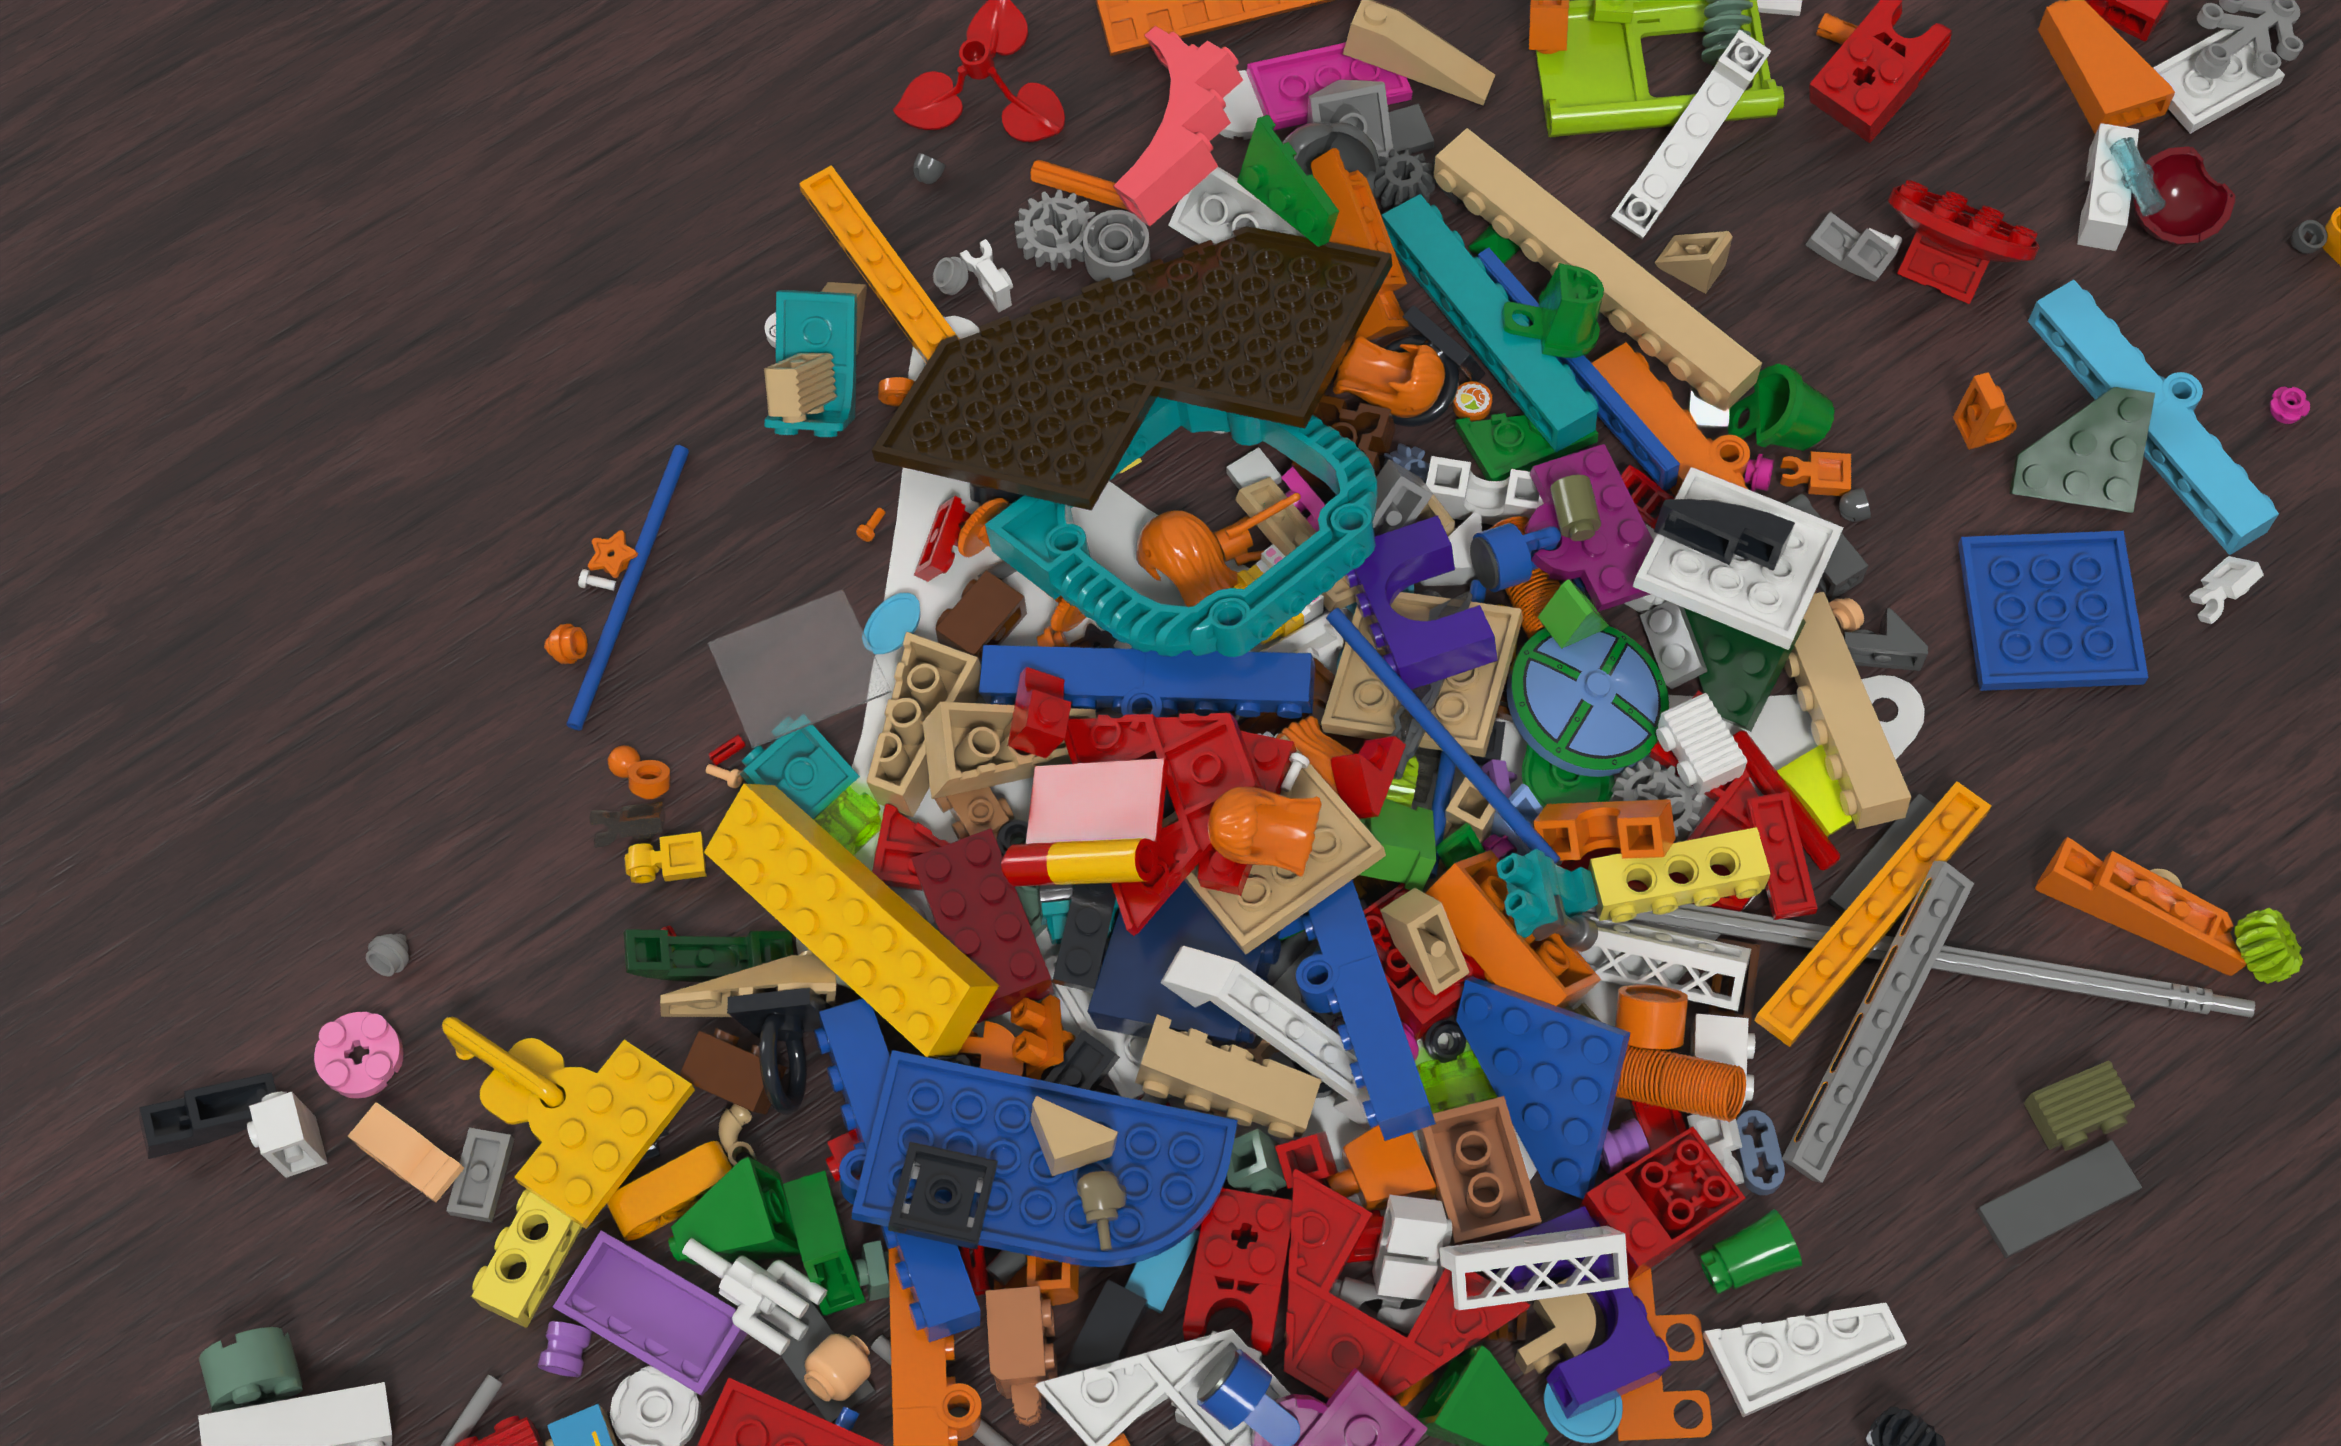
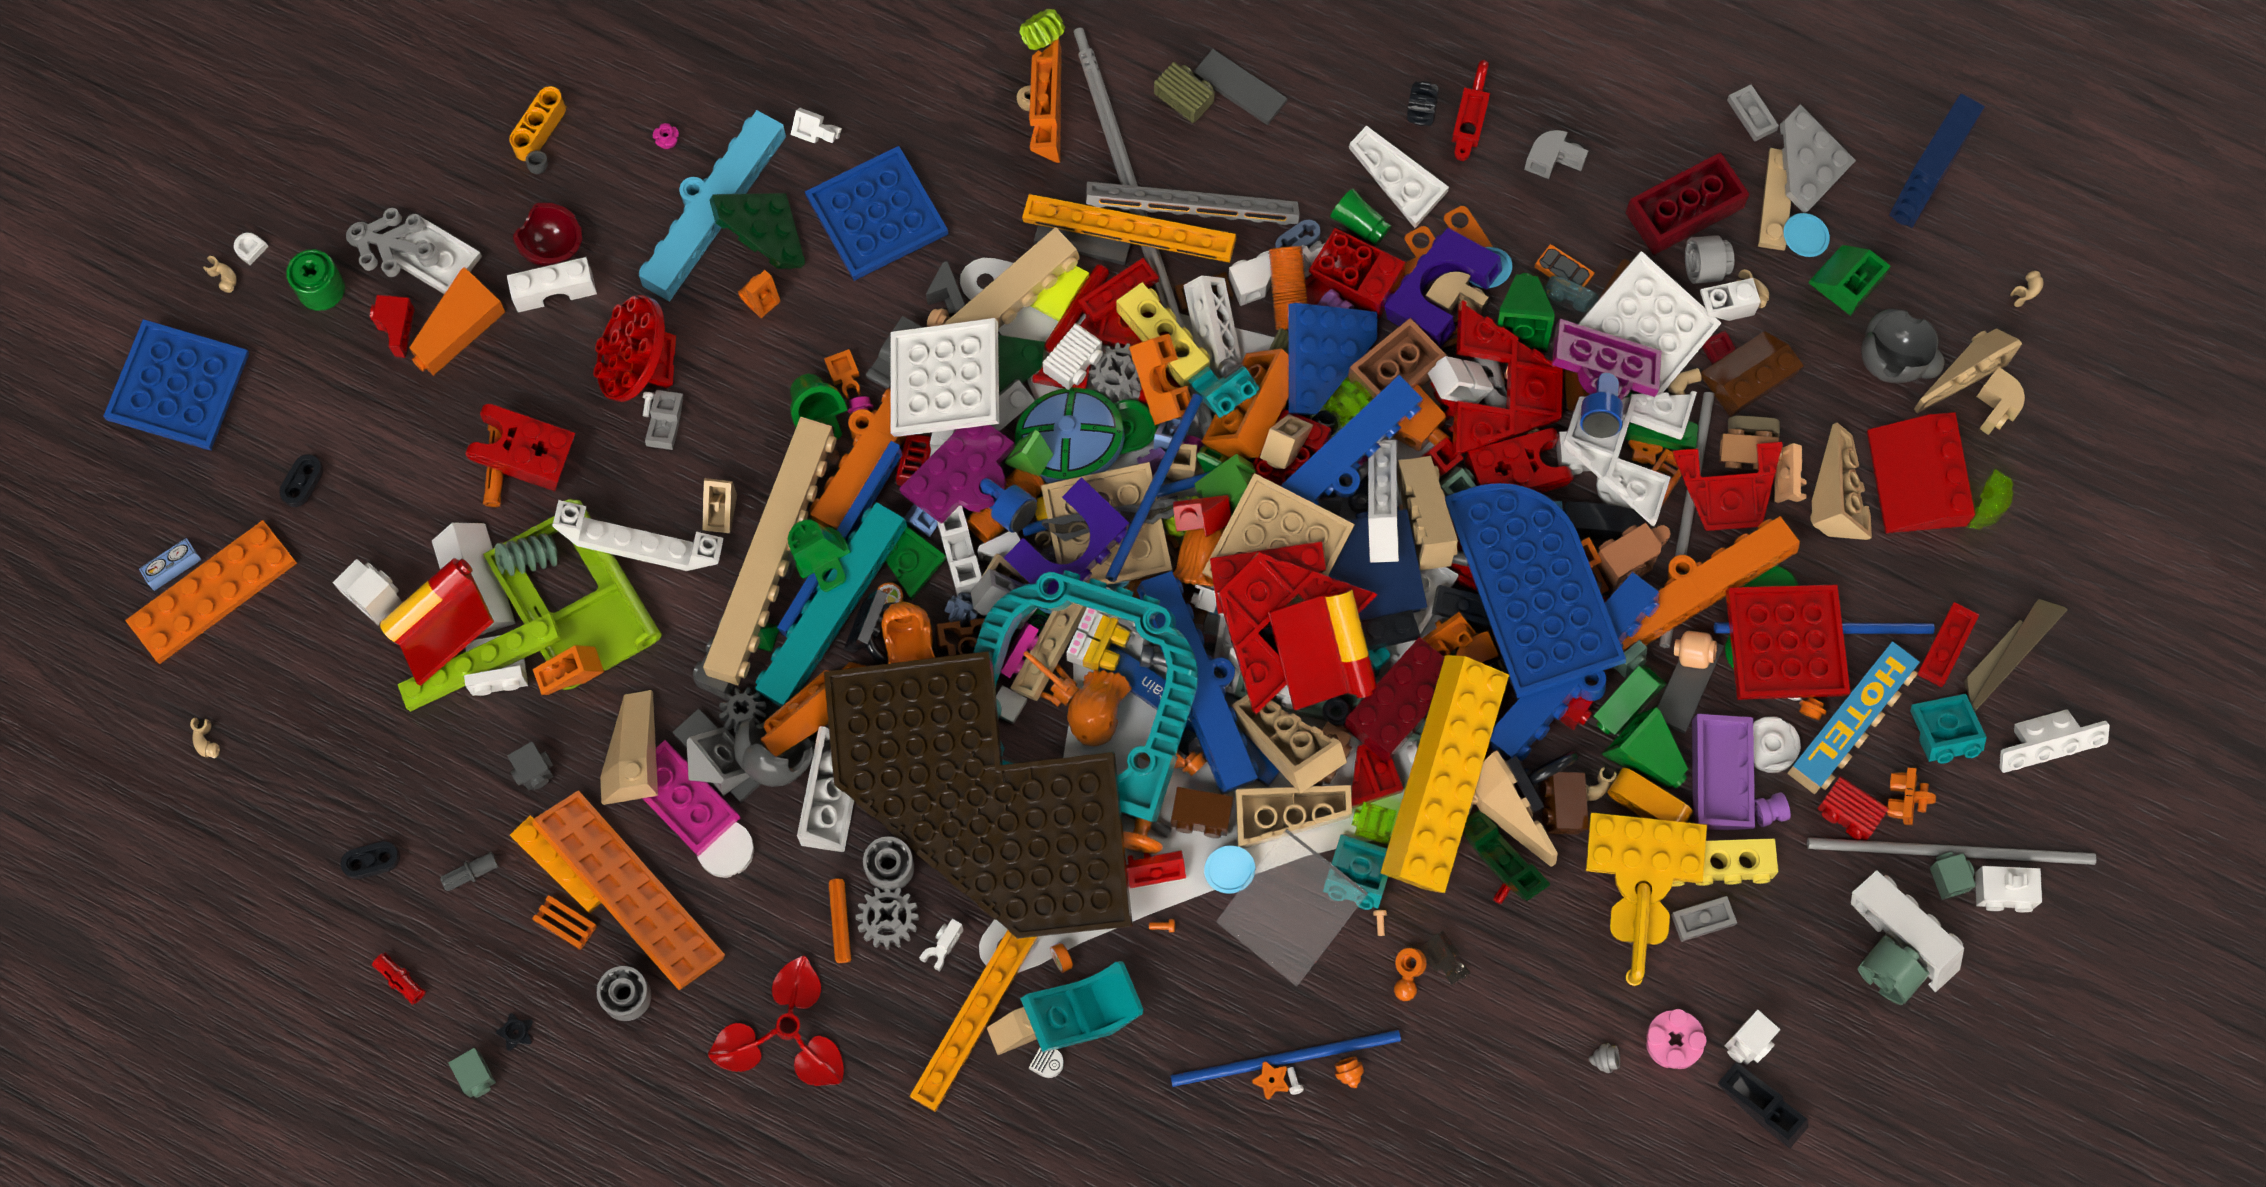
camera: 120 degrees left, 5 degrees up
light nougat piece [348,1102,464,1203] -> none
yellow plate [624,832,707,884] -> none
white plant [682,1238,828,1355] -> none
red piece [709,735,746,765] -> none
tan brick [764,353,837,423] -> none
black piece [888,1142,998,1250] -> none
dark grey hinge [913,153,946,184] -> none
light grey plate [933,257,968,295] -> none
red arch [1007,667,1071,759] -> none
tan slope [1030,1096,1118,1176] -> none
dark tan piece [1077,1171,1127,1251] -> none
coral arch [1113,26,1243,226] -> none
orange piece [1208,786,1322,877] -> none
green wing [1237,115,1339,247] -> none
white piece [1280,752,1310,792] -> none
white fence [1440,1226,1629,1310] -> none
olive brick [1550,475,1601,541] -> none
orange piece [1615,984,1688,1049] -> none
black slope [1654,499,1795,571] -> none
dark grey hinge [1839,488,1871,522] -> none
clear light blue pin [2109,137,2166,216] -> none

